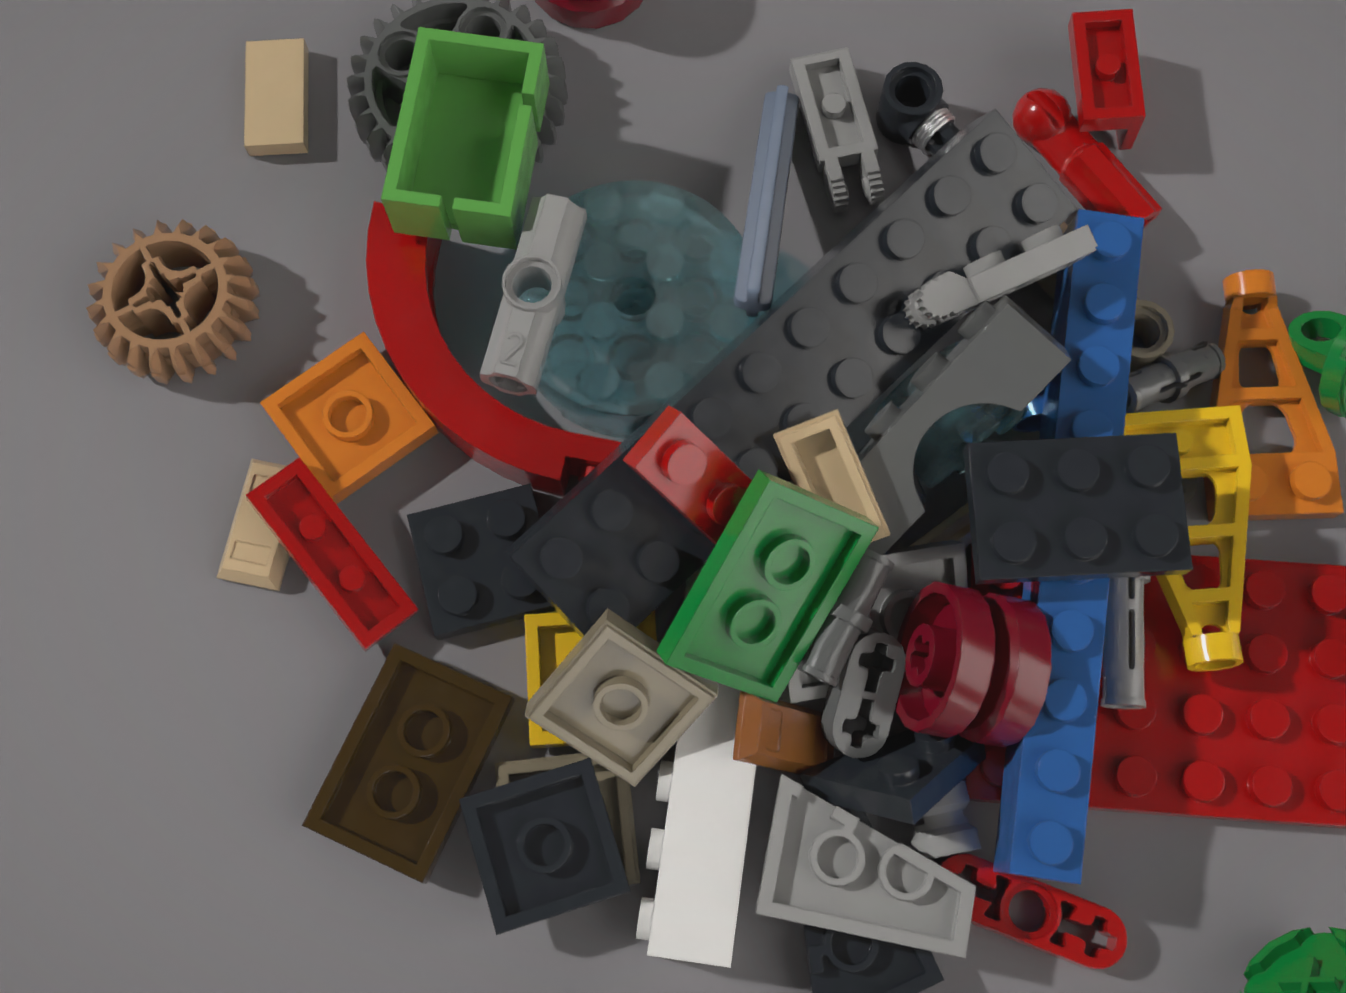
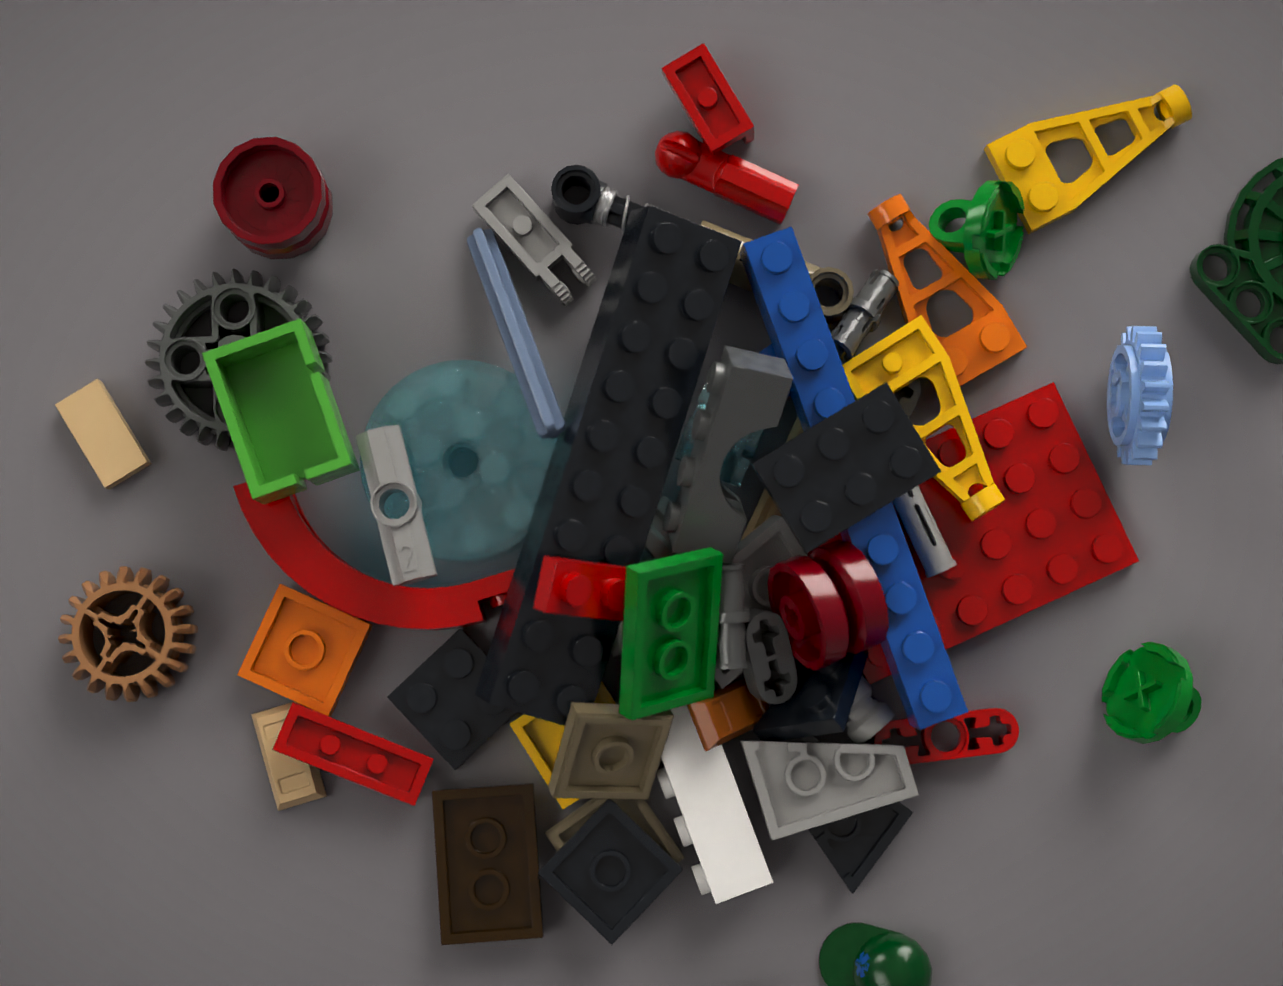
camera: 30 degrees left, 10 degrees up
tan tile [773,409,891,542] -> none
light grey hinge [903,224,1098,330] -> none

